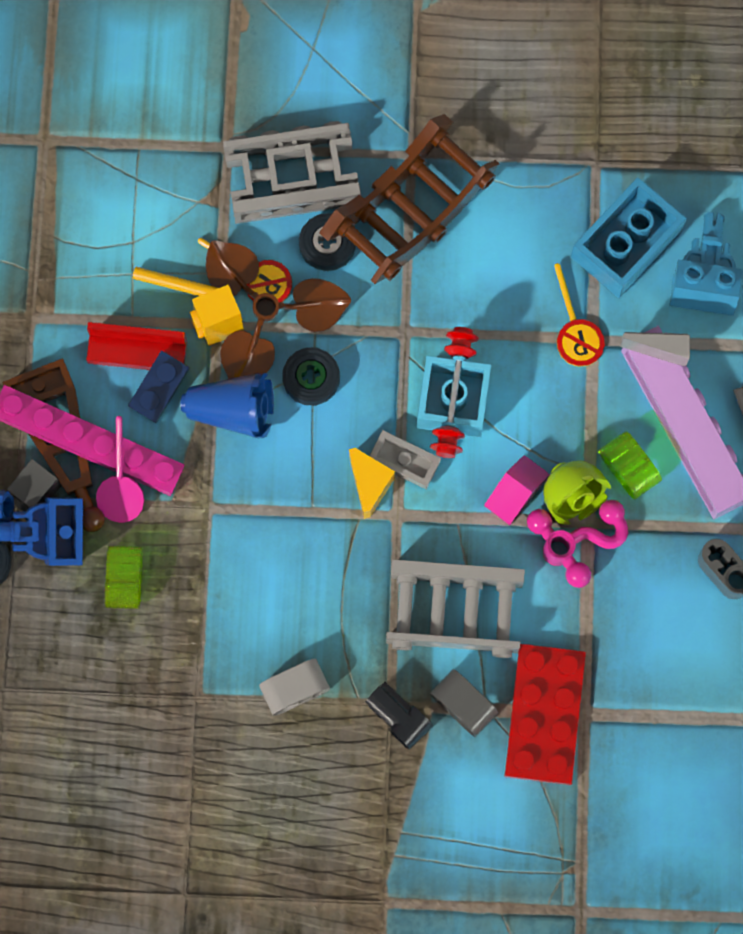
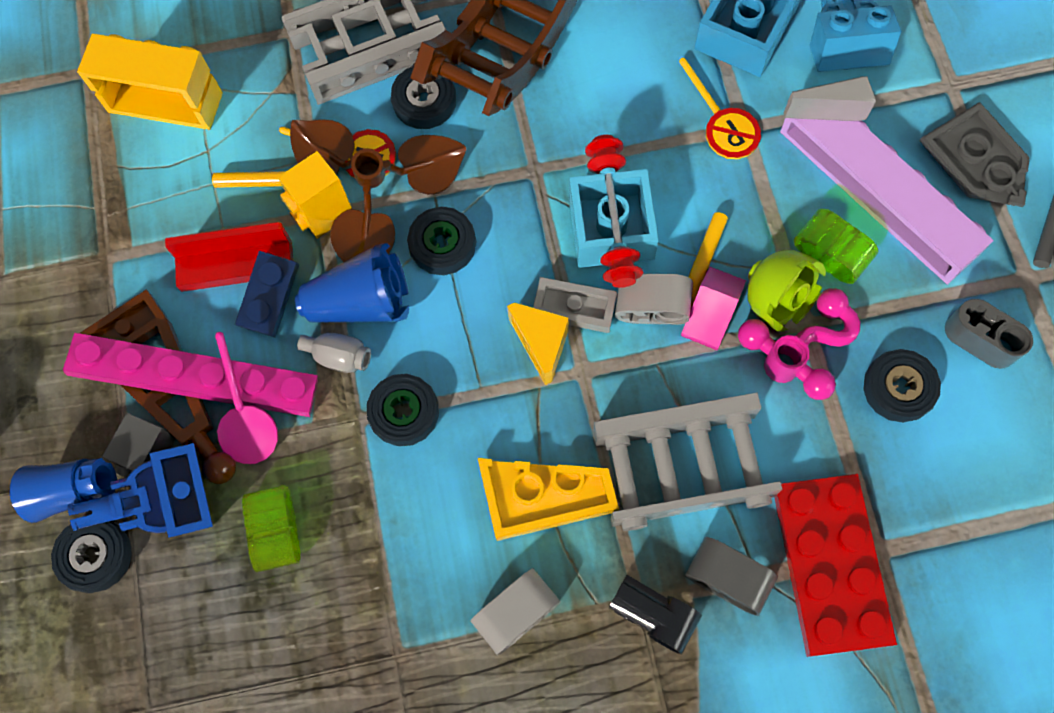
camera: 10 degrees left, 5 degrees down
none -> yellow piece [77,33,223,130]
none -> light grey plant [297,332,371,373]
none -> black bush [366,374,439,446]
none -> yellow wing [478,458,619,541]
none -> light grey beam [615,274,693,325]
none -> yellow bar [688,212,728,311]
none -> black bush [863,349,941,423]

